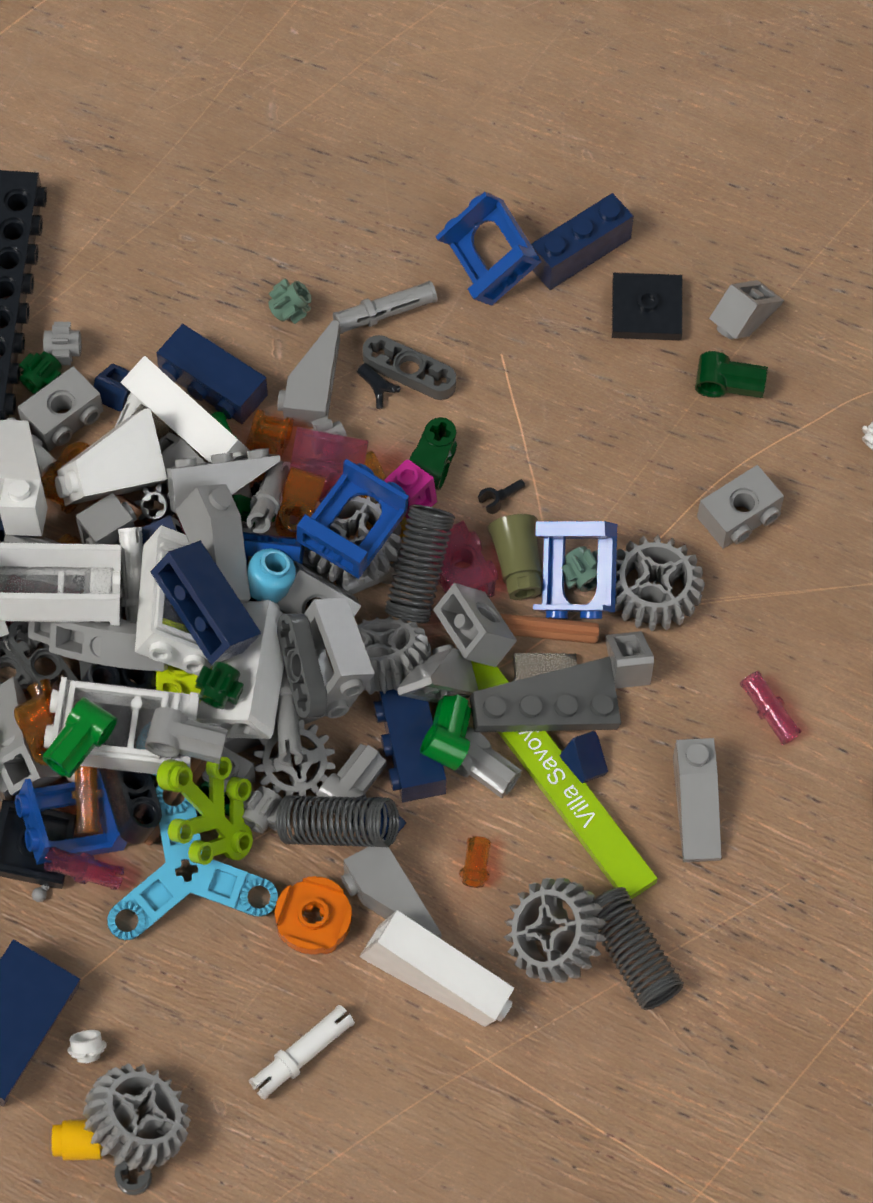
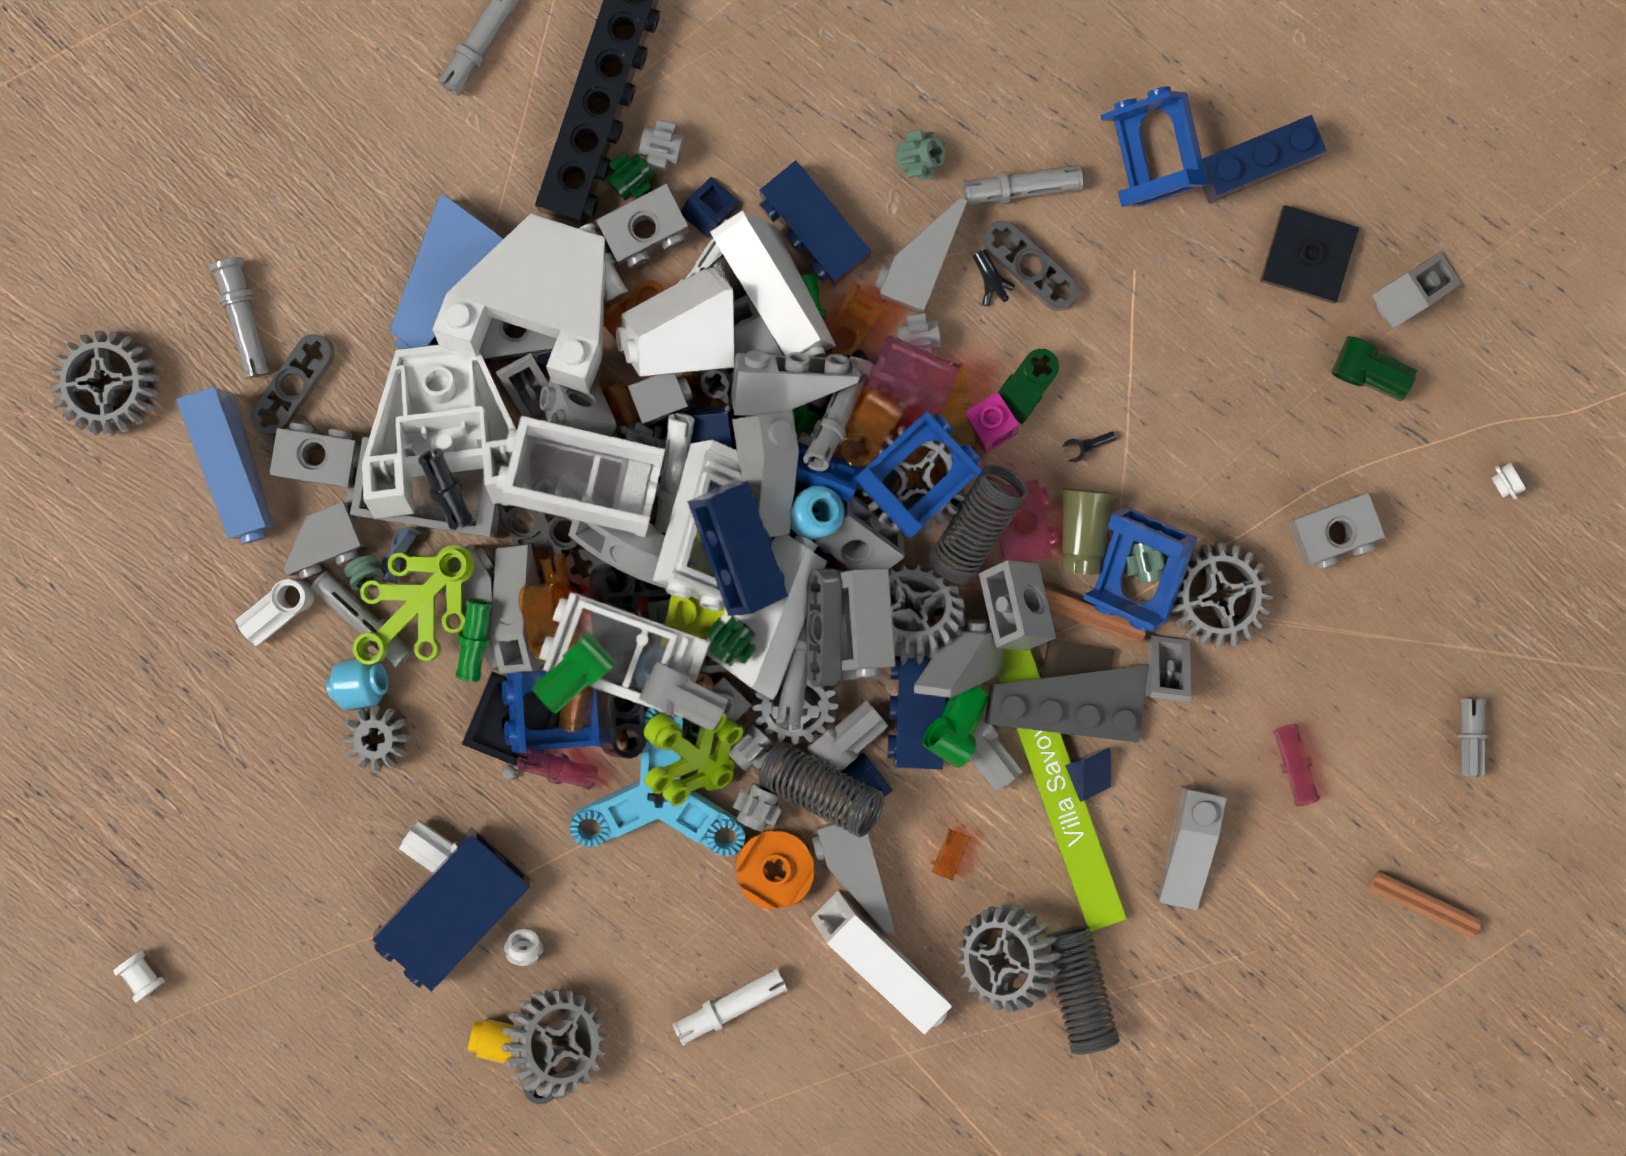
camera: 15 degrees right, 25 degrees up
none -> light grey gear [733,783,783,832]

